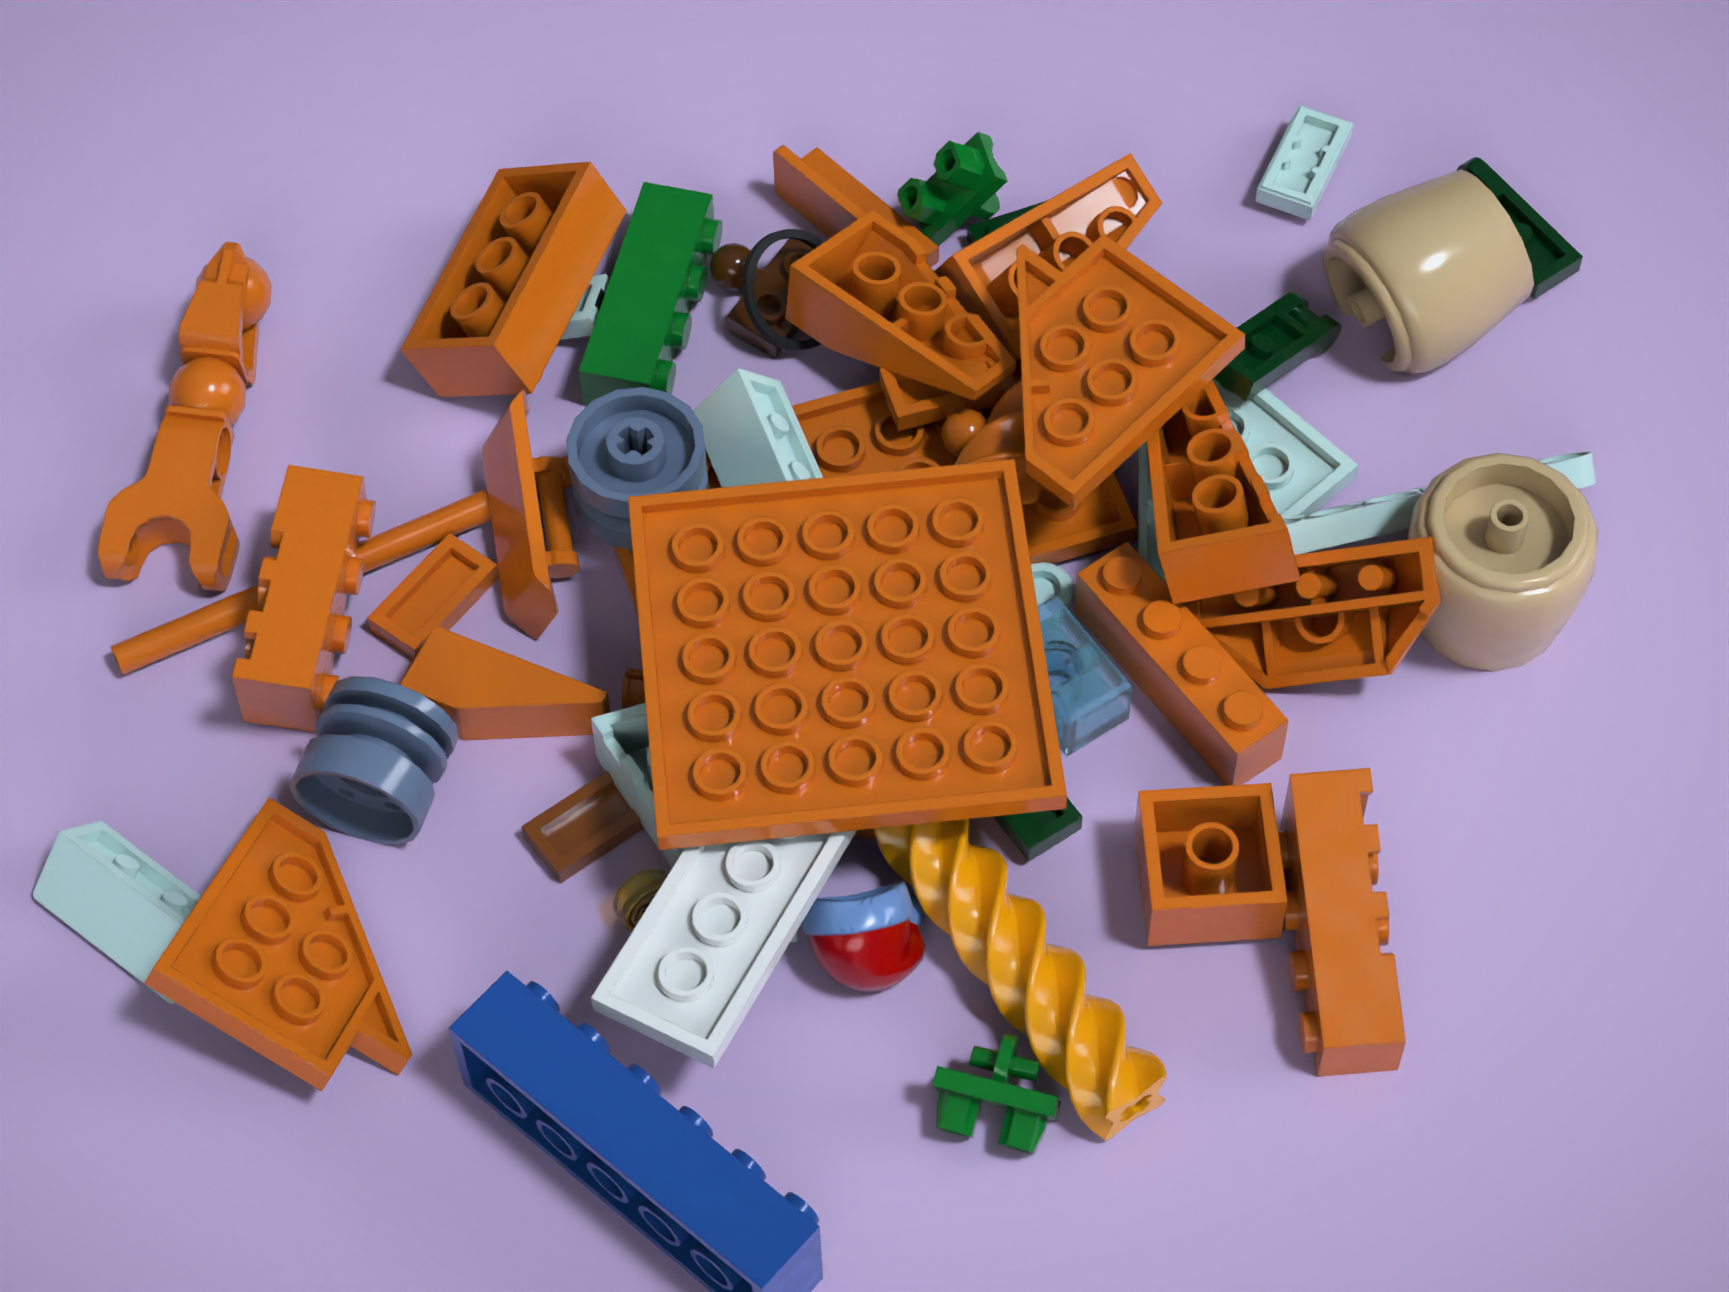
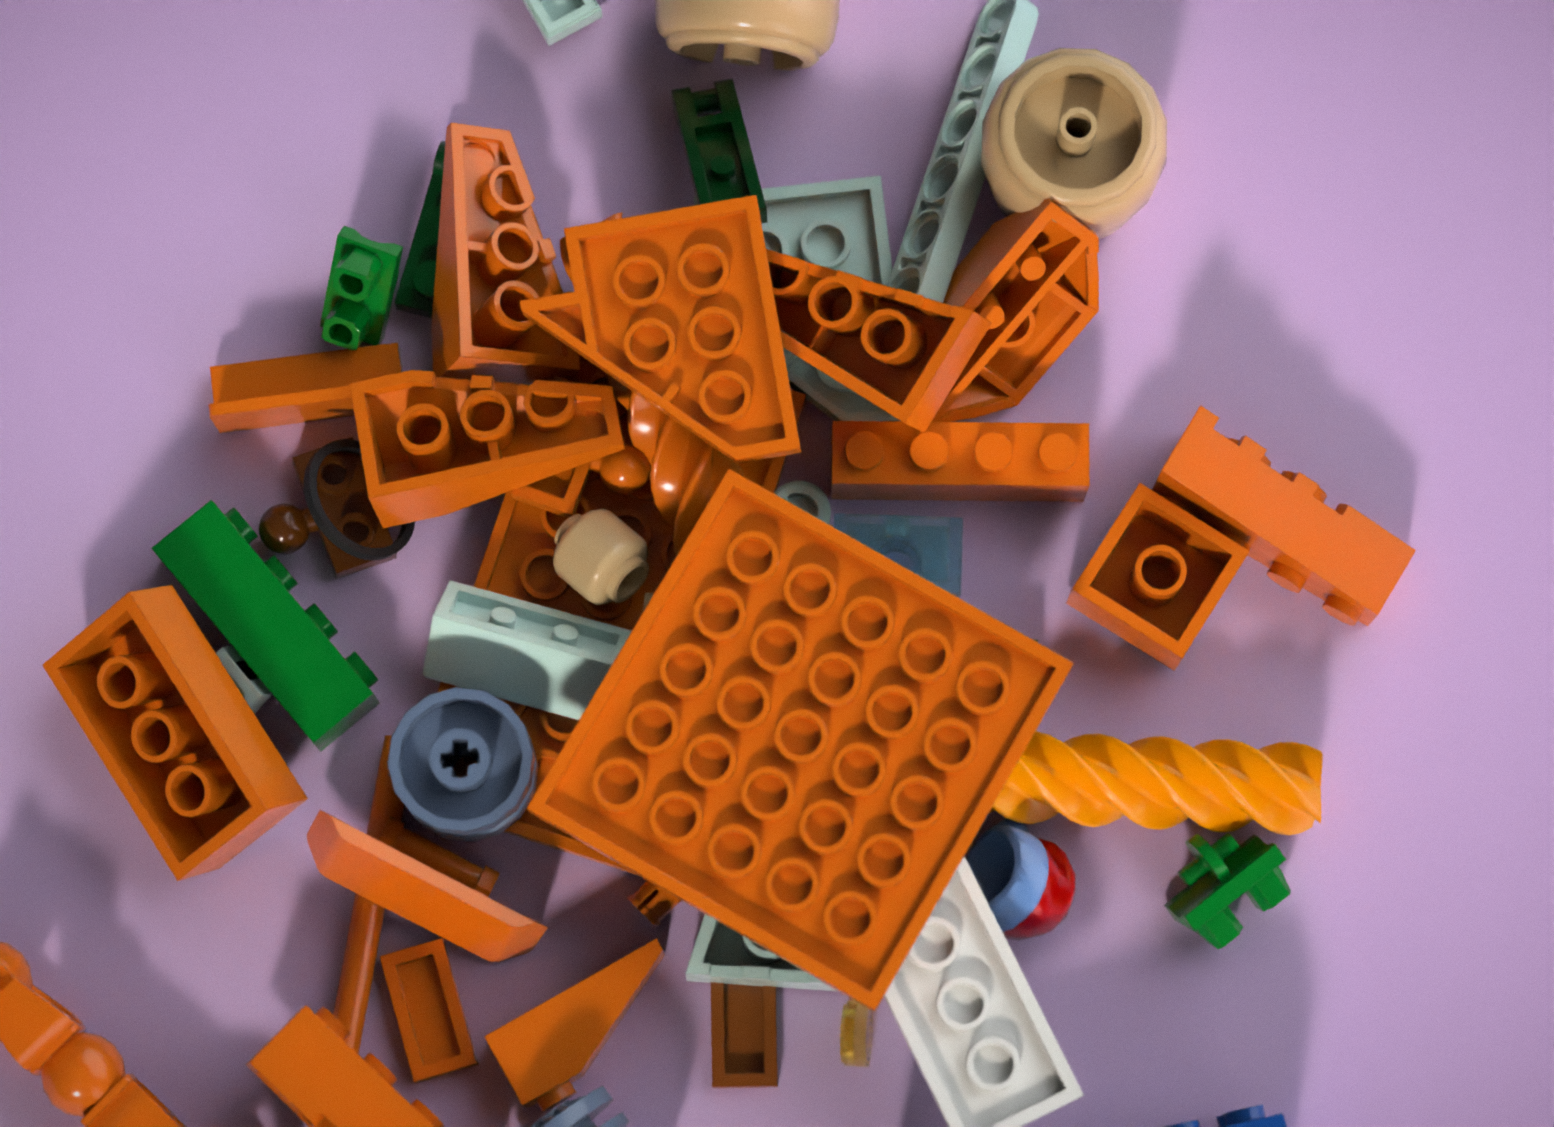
camera: 55 degrees left, 20 degrees up
none -> tan head [553,509,649,605]

